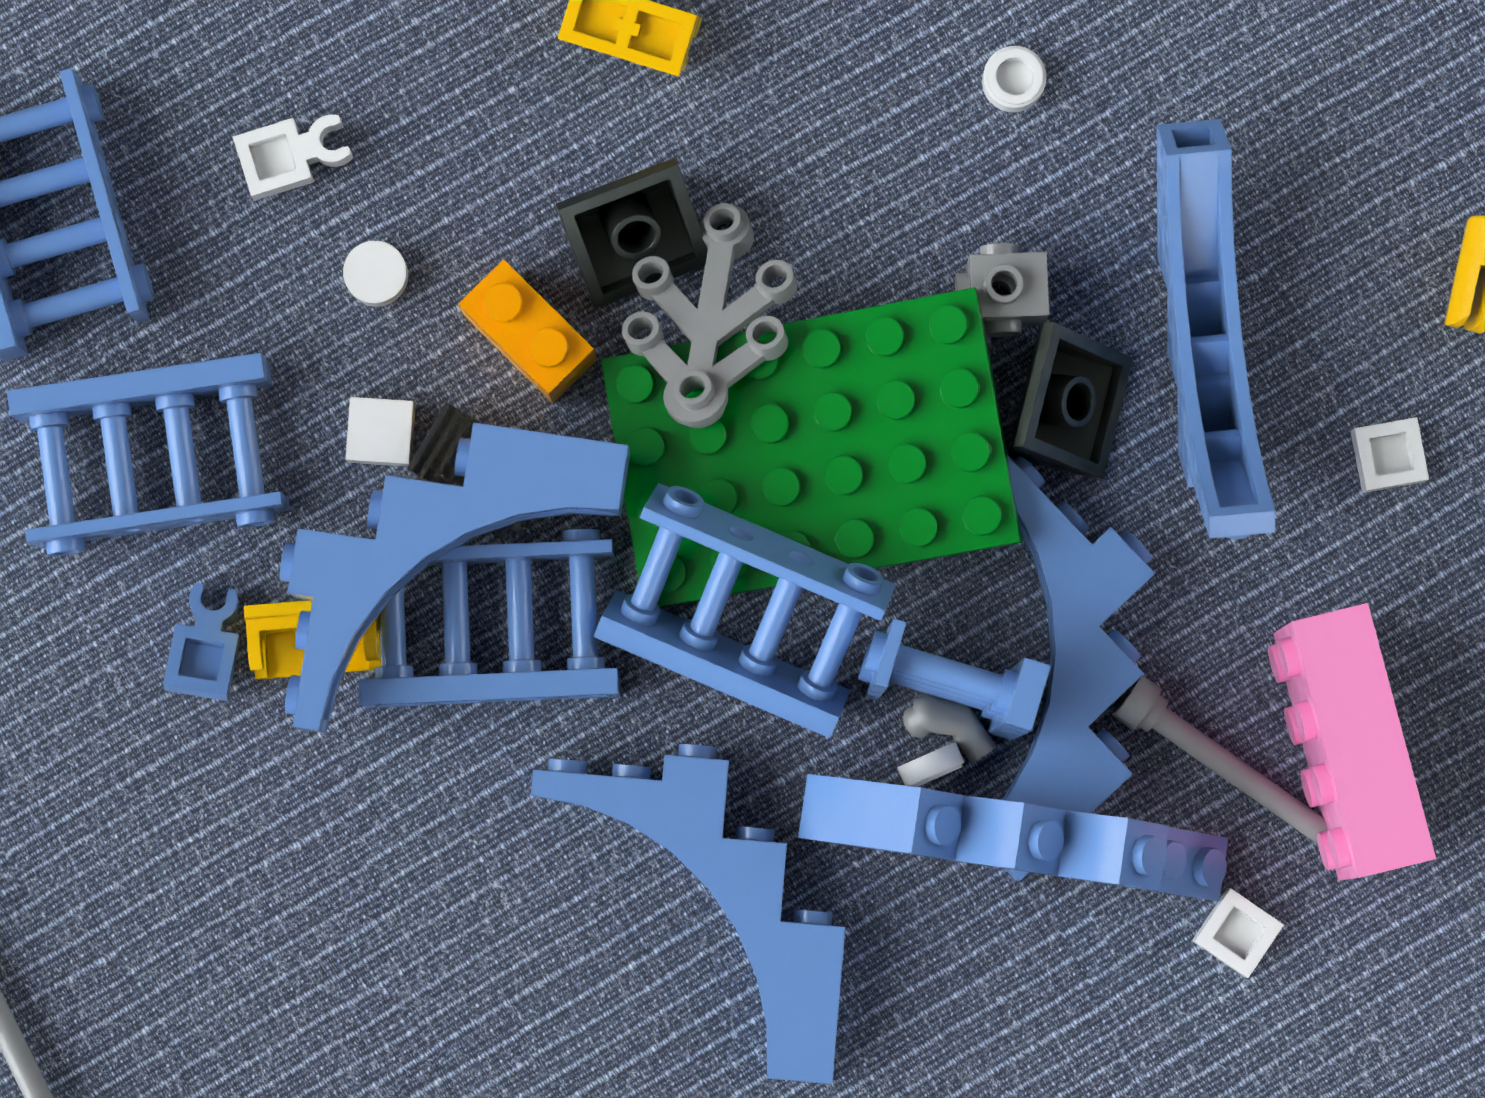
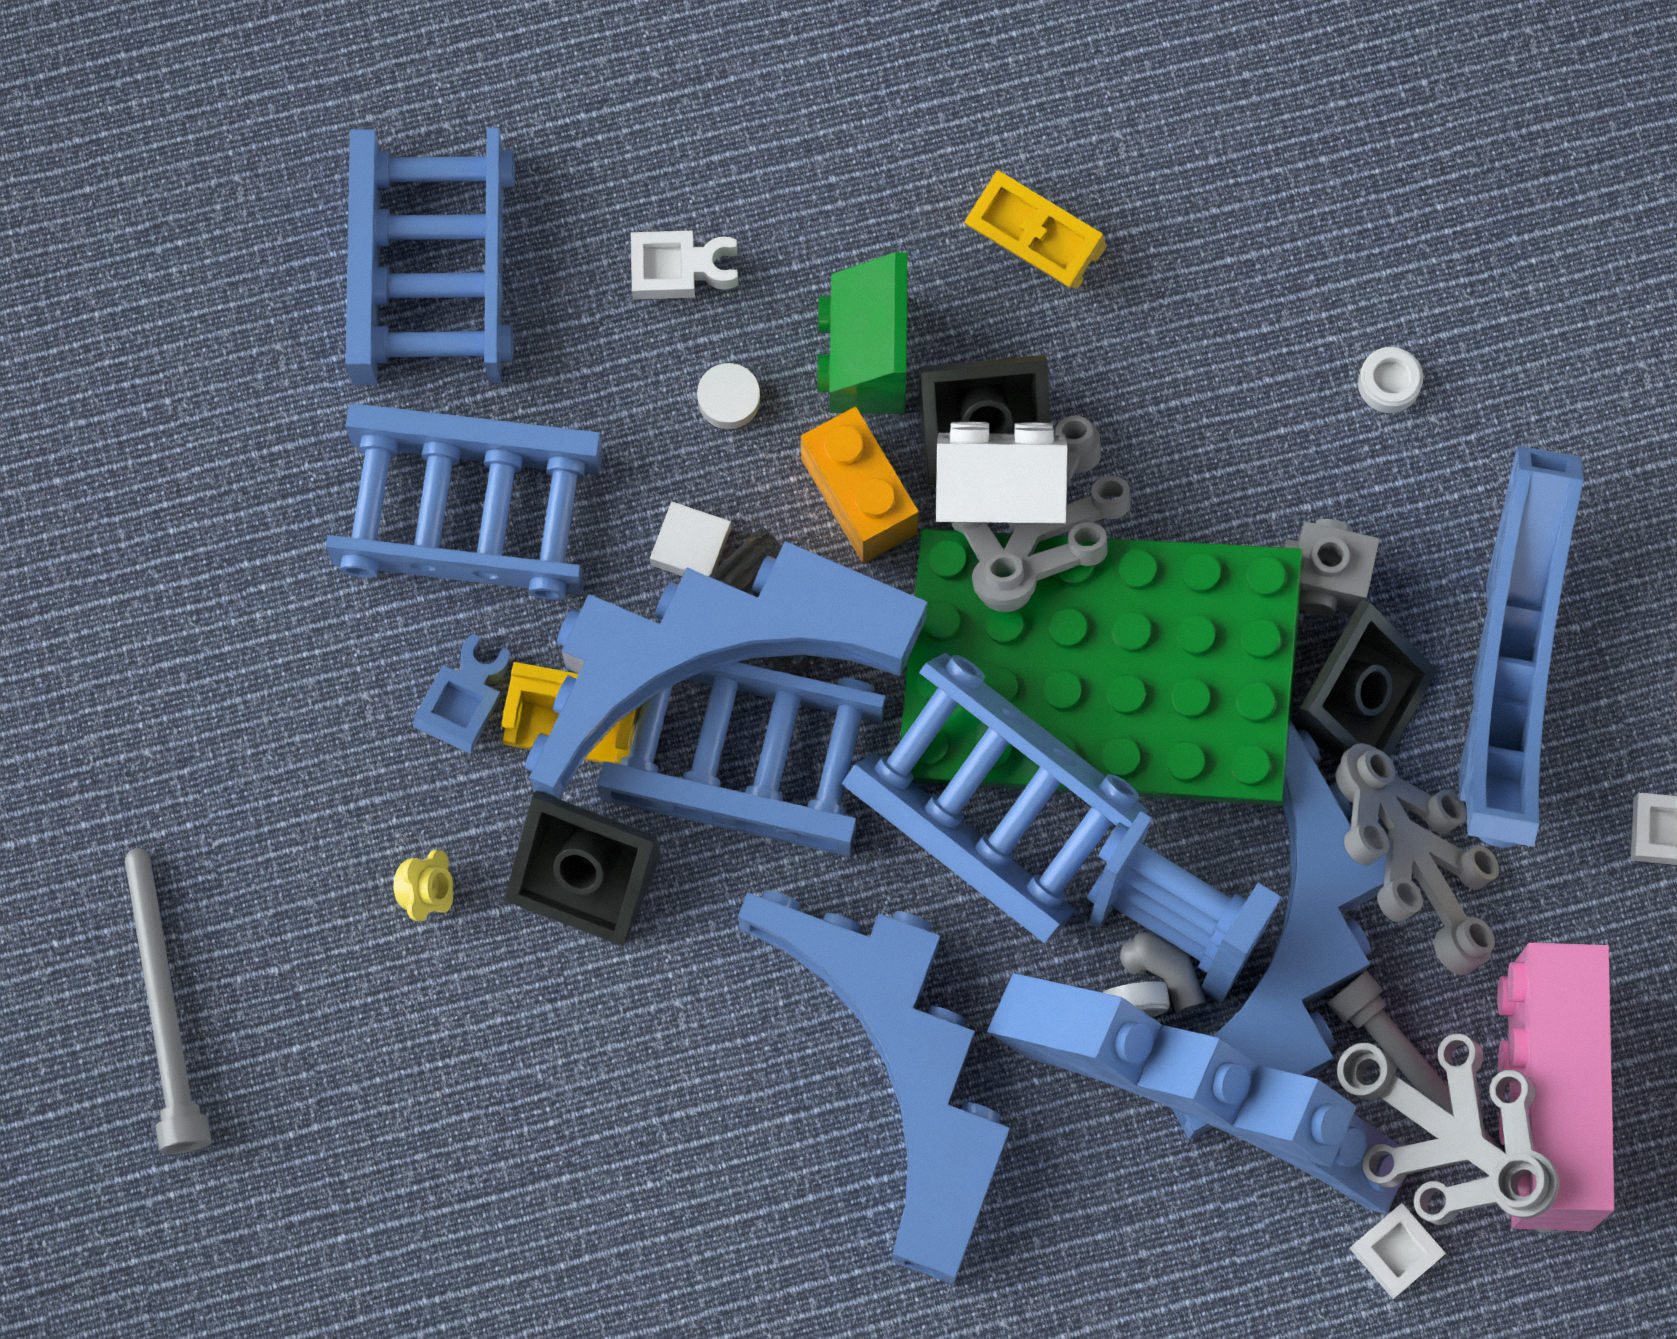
camera: 15 degrees right, 10 degrees down
none -> light yellow plate [394,850,453,921]
none -> pearl dark grey slope [504,790,661,946]
none -> slope [817,252,908,414]
none -> white slope [936,422,1067,523]
none -> light grey plant [1336,743,1499,975]
none -> plant [1337,1033,1559,1225]

